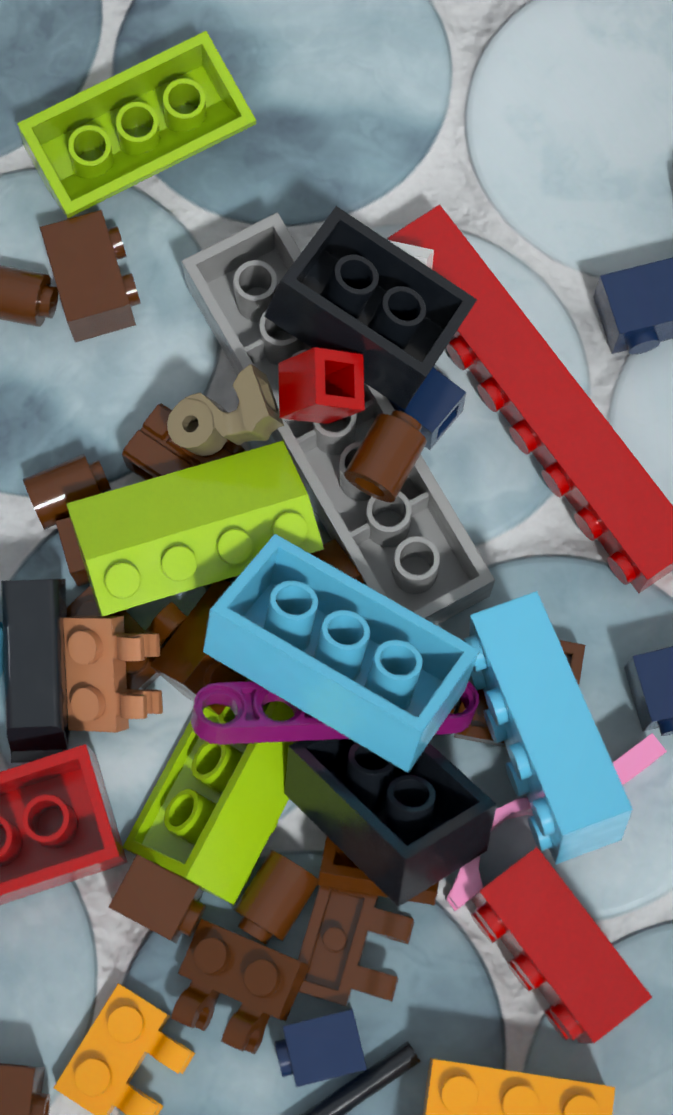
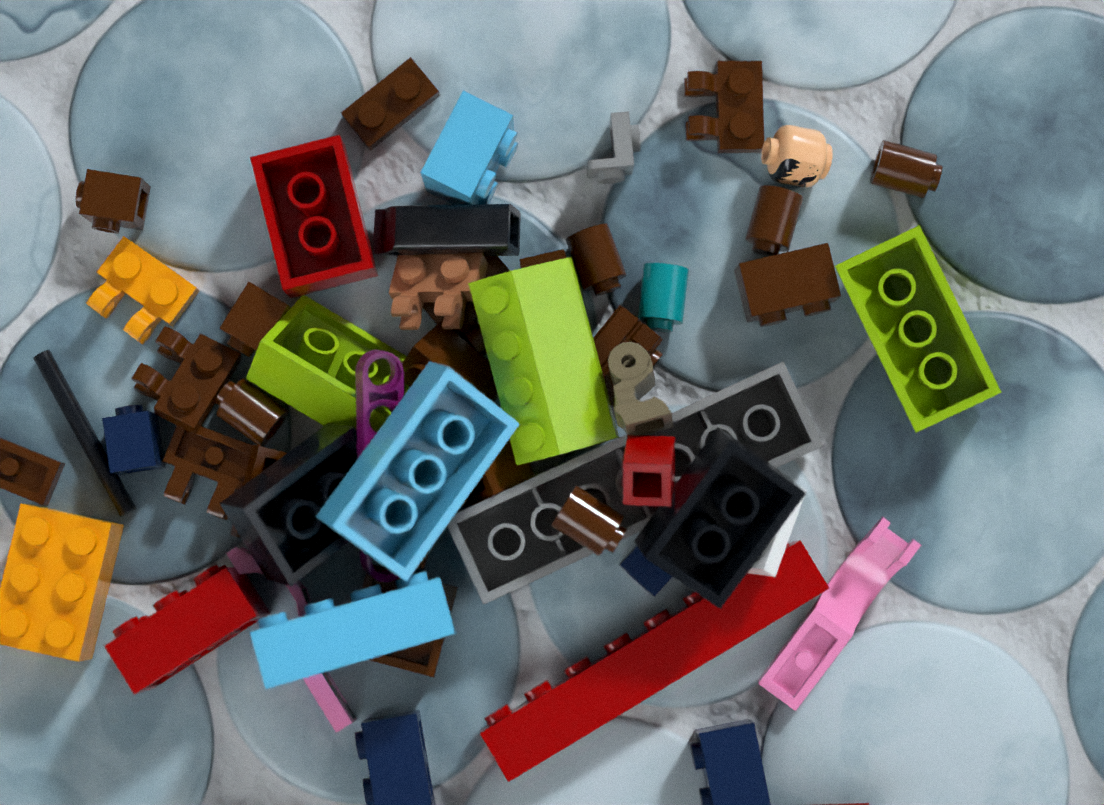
camera: 90 degrees right, 10 degrees up
none -> teal brick [638,263,689,332]
none -> bright pink piece [758,516,921,711]

